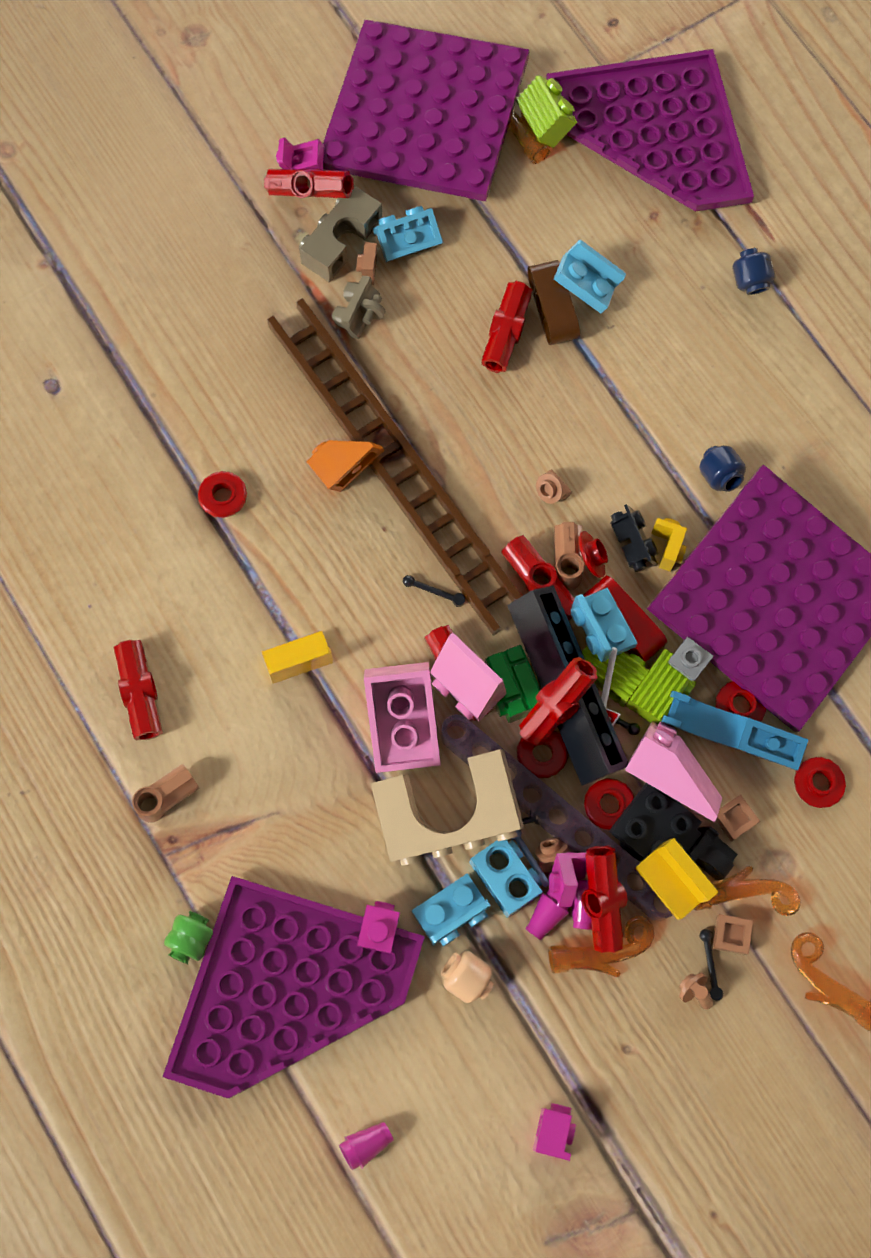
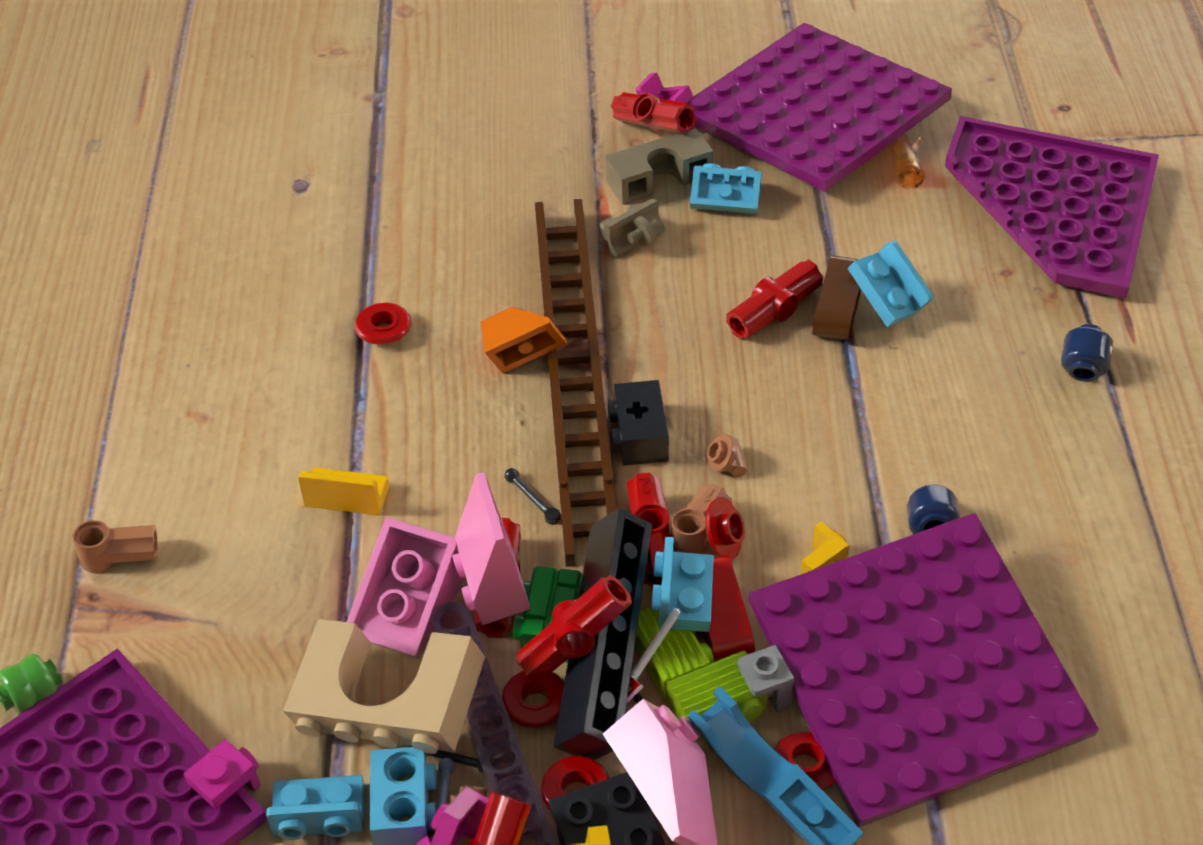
camera: 35 degrees right, 25 degrees down
red piece [113,640,163,741] -> none
nougat plate [357,242,377,285] -> none
lime brick [516,75,577,148] -> none
black hinge [610,504,659,572] -> none
none -> black brick [608,380,669,466]

